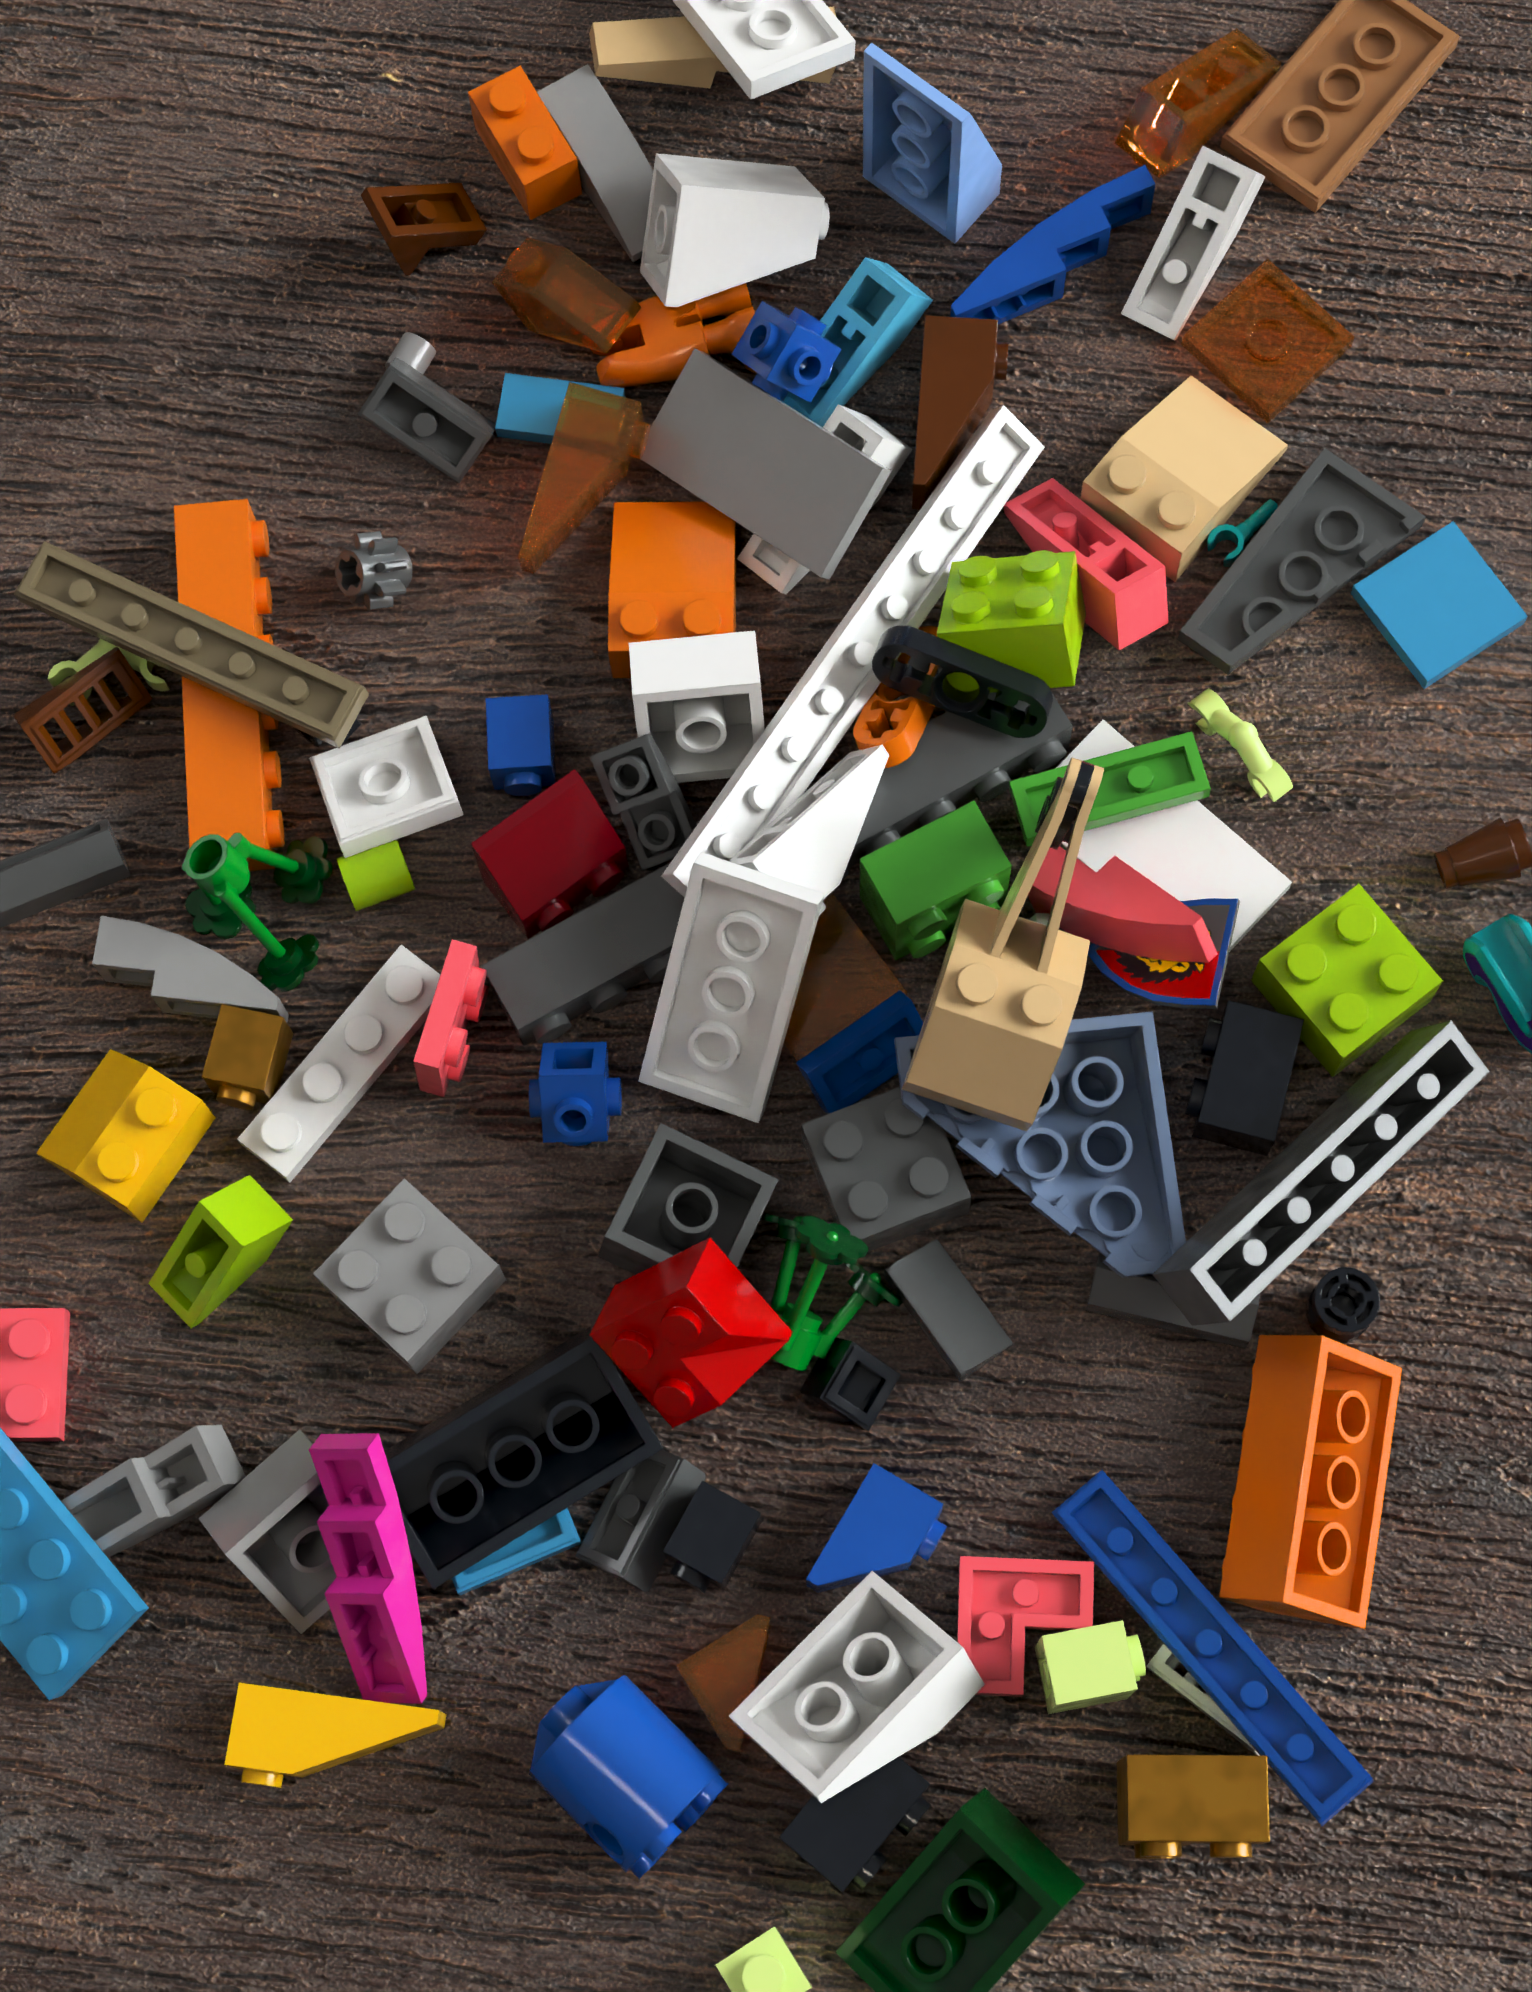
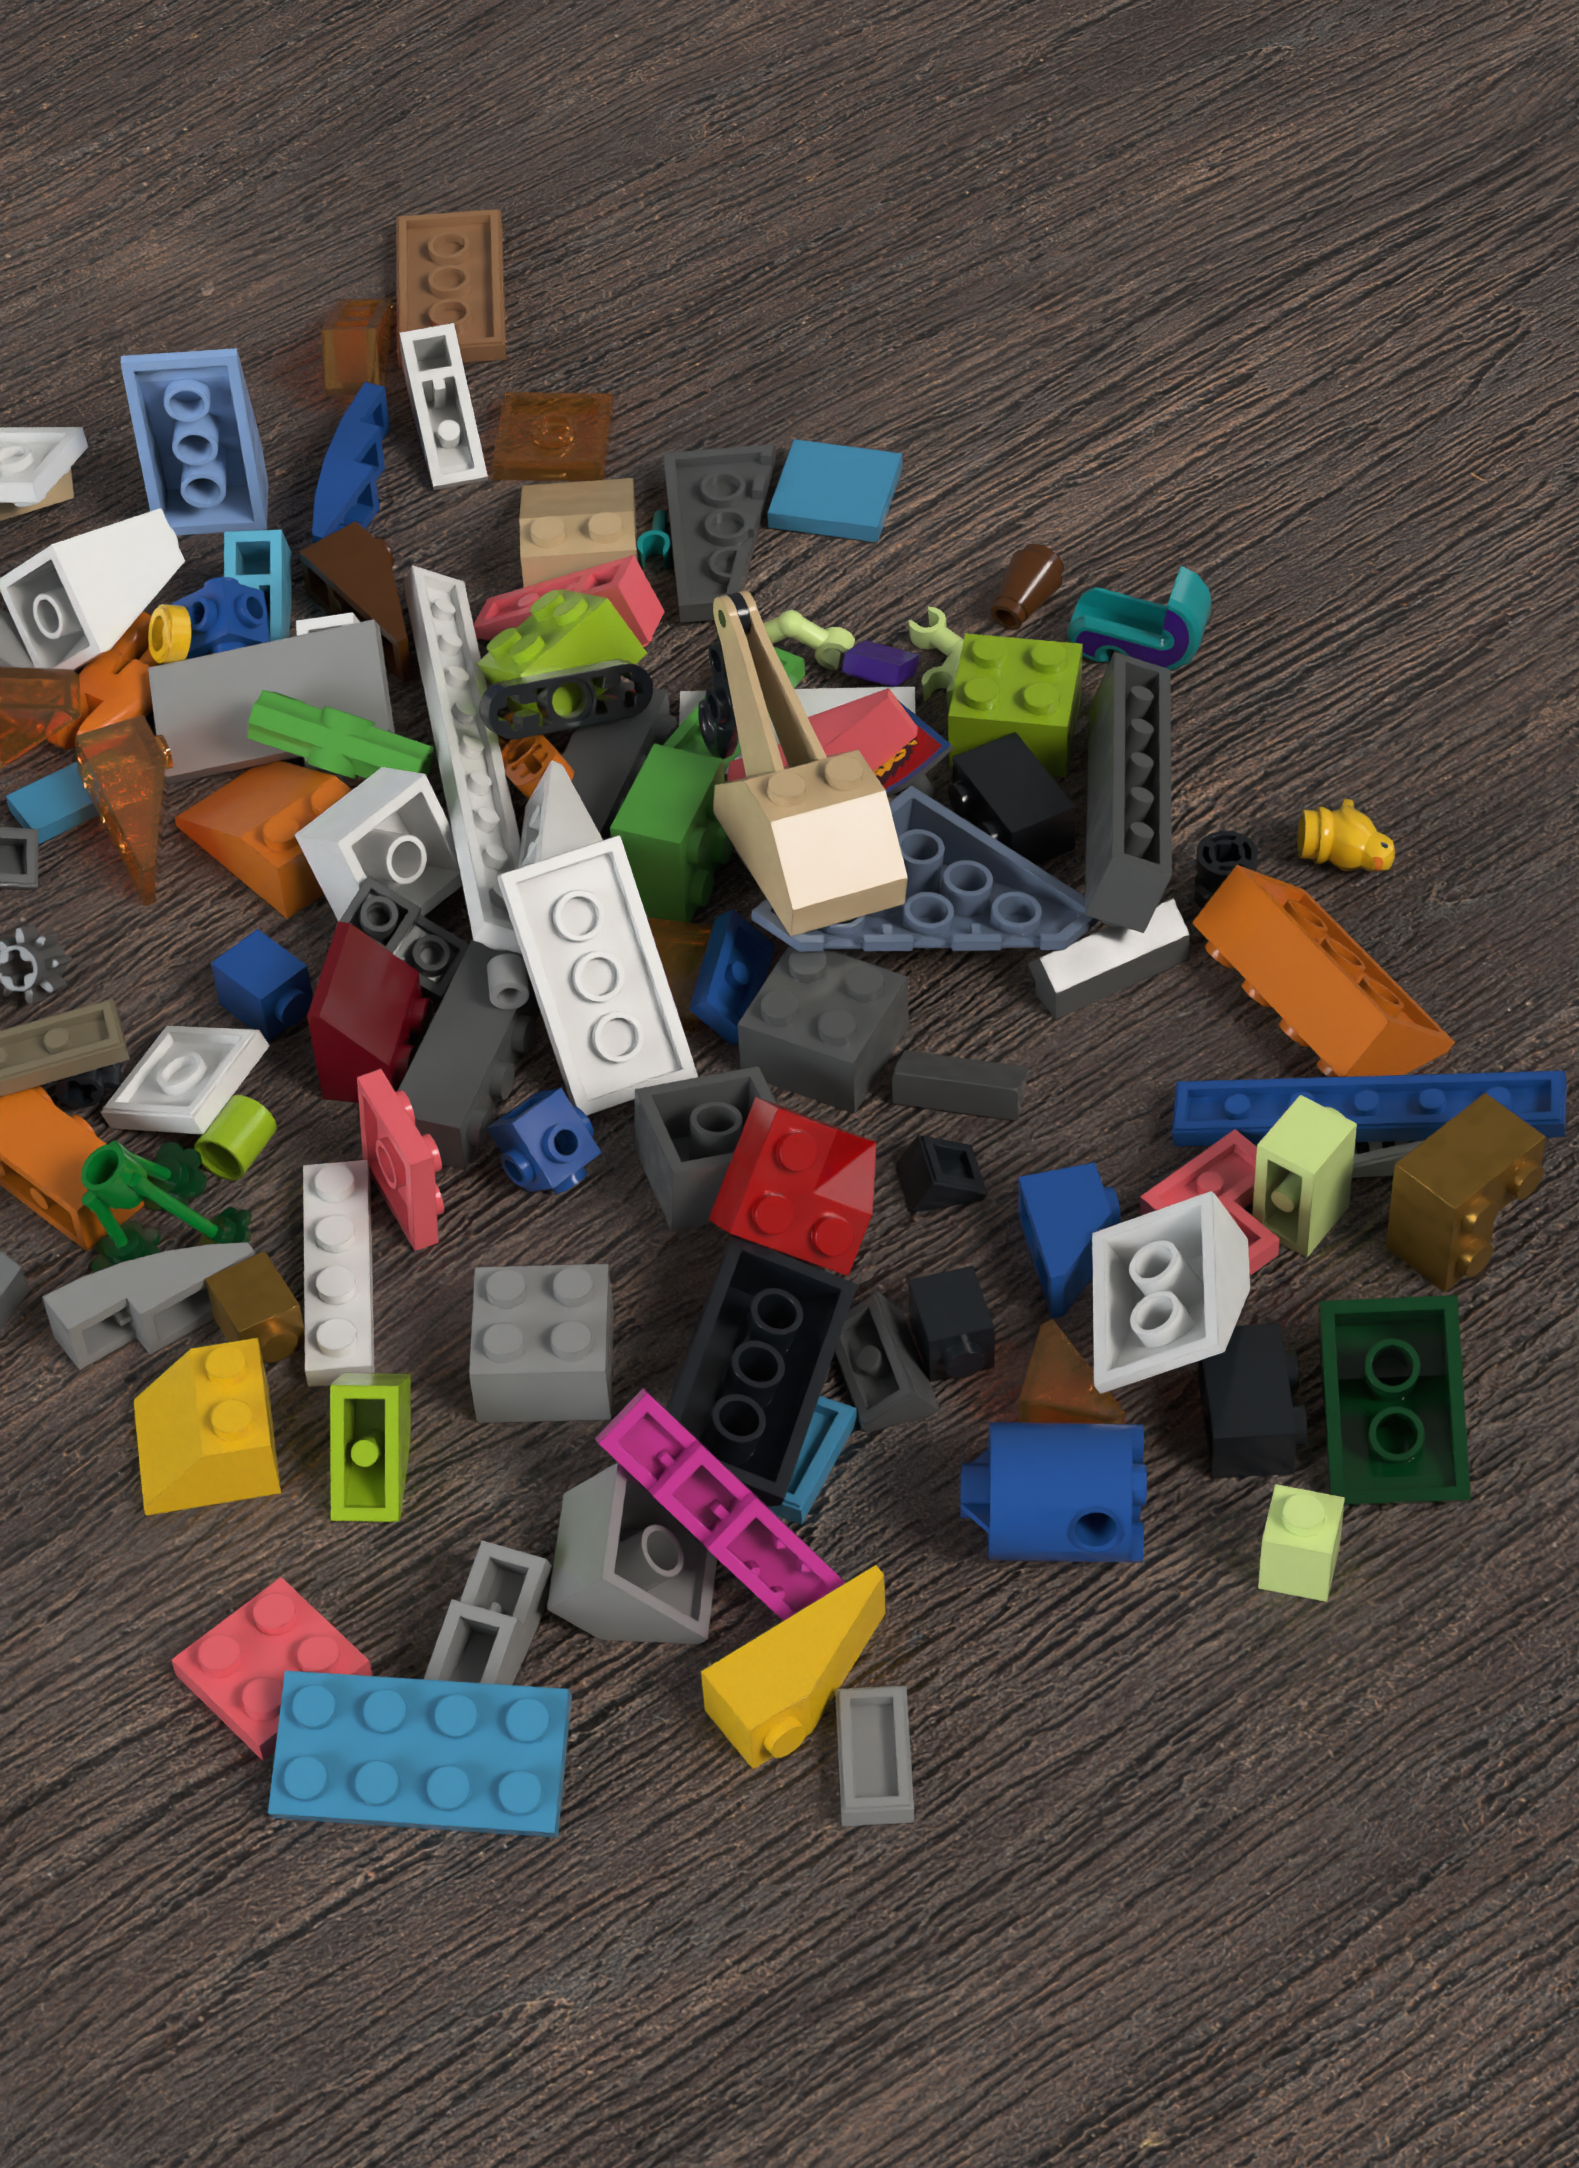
camera: 45 degrees left, 25 degrees down
plant [763,1214,903,1371] -> none
none -> yellow tile [148,604,191,664]
none -> bright green piece [247,690,435,780]
none -> light grey piece [487,954,529,1009]
none -> light grey tile [835,1686,915,1826]
none -> dark purple tile [842,640,919,687]
none -> yellowish green arm [908,607,964,708]
none -> yellow animal [1297,799,1395,872]

